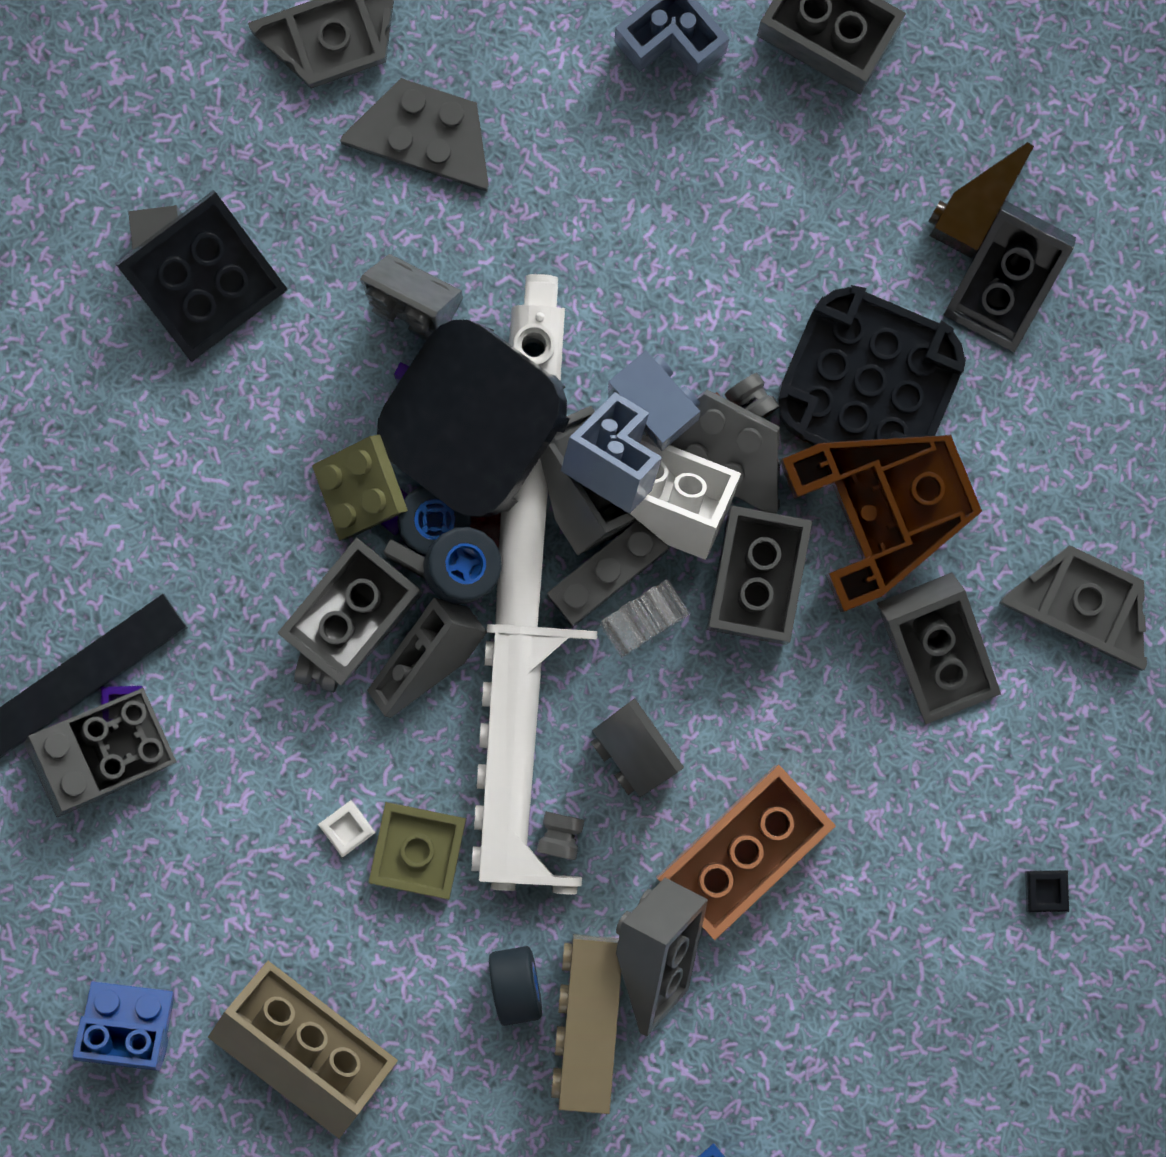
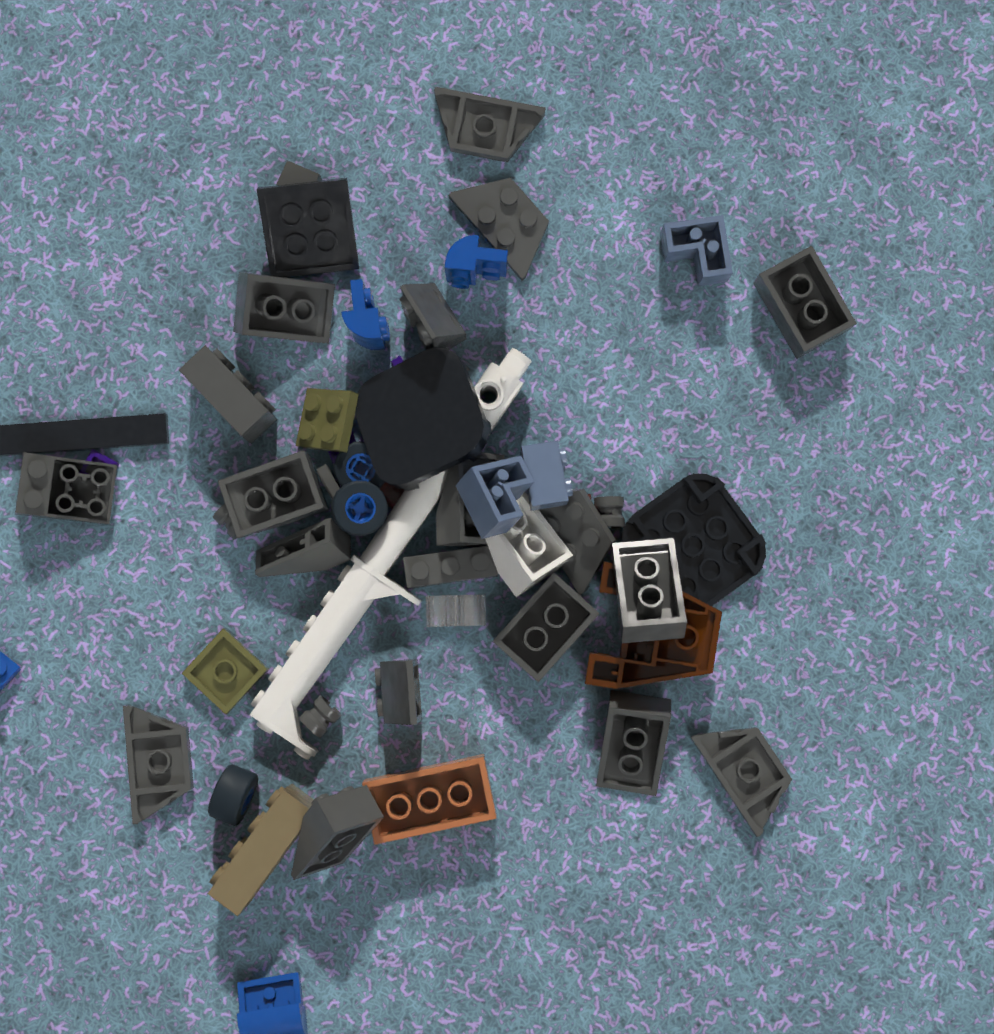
camera: 35 degrees right, 0 degrees up
dark tan slope [208,960,398,1139] -> none
white tile [318,800,376,858] -> none
dark brown slope [928,142,1034,259] -> none
black slope [943,201,1076,353] -> none
black tile [1025,870,1069,912] -> none
none -> dark grey wing [123,705,194,824]
none -> dark grey brick [179,345,277,444]
none -> dark grey slope [233,272,335,344]
none -> blue brick [341,279,390,350]
none -> blue brick [444,235,508,289]
none -> dark grey slope [612,538,687,643]

